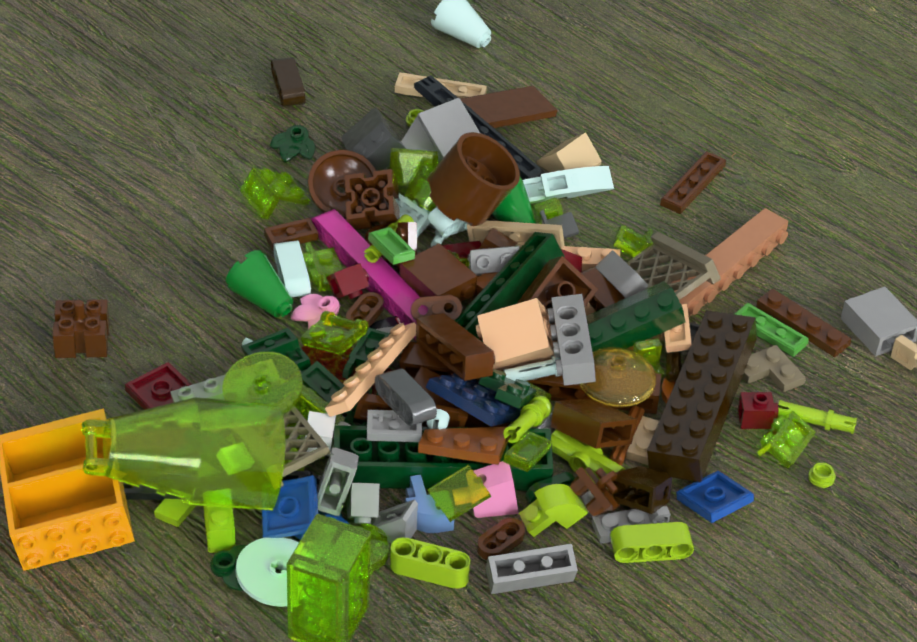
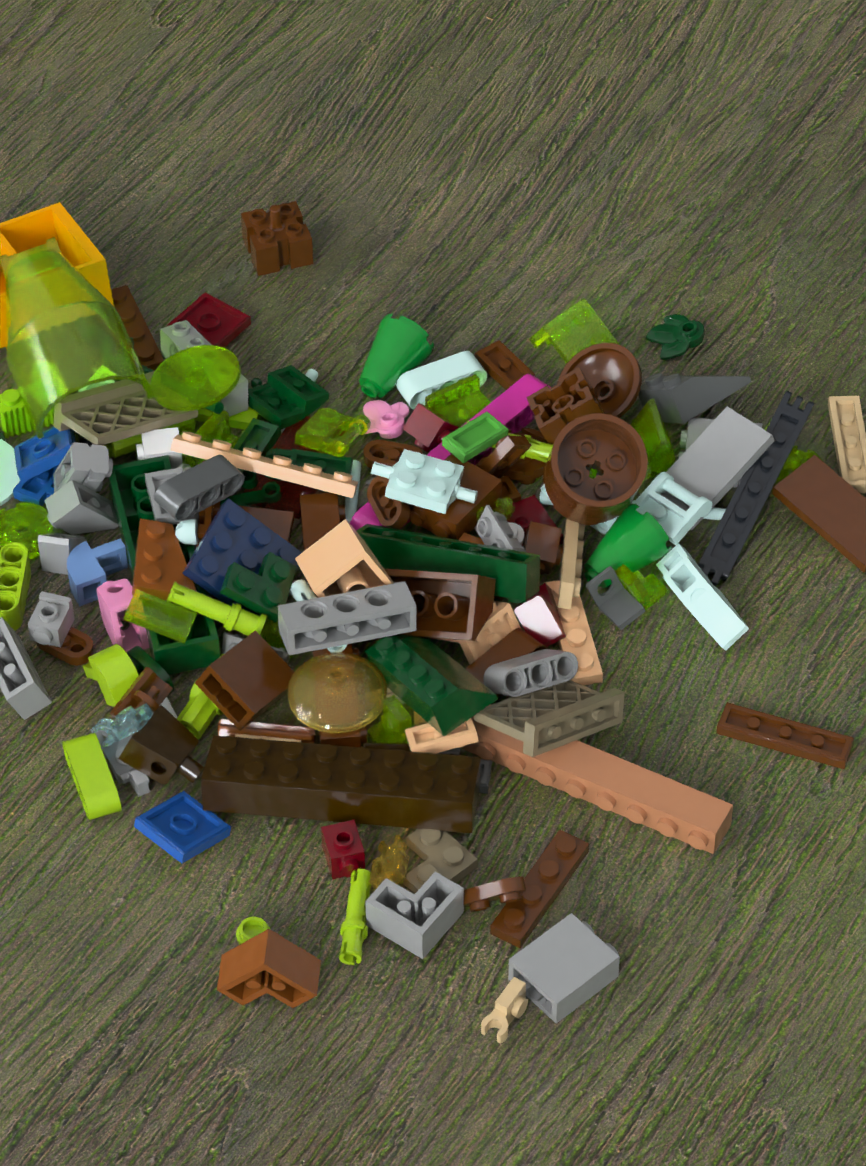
camera: 80 degrees right, 5 degrees up
dark brown beam [271,57,306,107] -> none
reddish brown brick [416,313,495,381] -> none
clear neon green piece [427,465,491,522] -> none
tan slope [536,132,602,172] -> none
clear neon green bracket [613,225,653,257] -> none
bright green tile [735,303,809,357] -> none
clear neon green bracket [756,411,816,469] -> none
none -> light grey brick [28,591,75,648]
none -> clear light blue plate [92,703,154,747]
none -> dark orange brick [217,929,321,1008]
none -> light grey brick [365,871,464,959]
none -> clear yellow plate [369,834,409,890]
none -> light aqua plate [371,449,478,514]
none -> reddish brown plate [464,876,526,912]

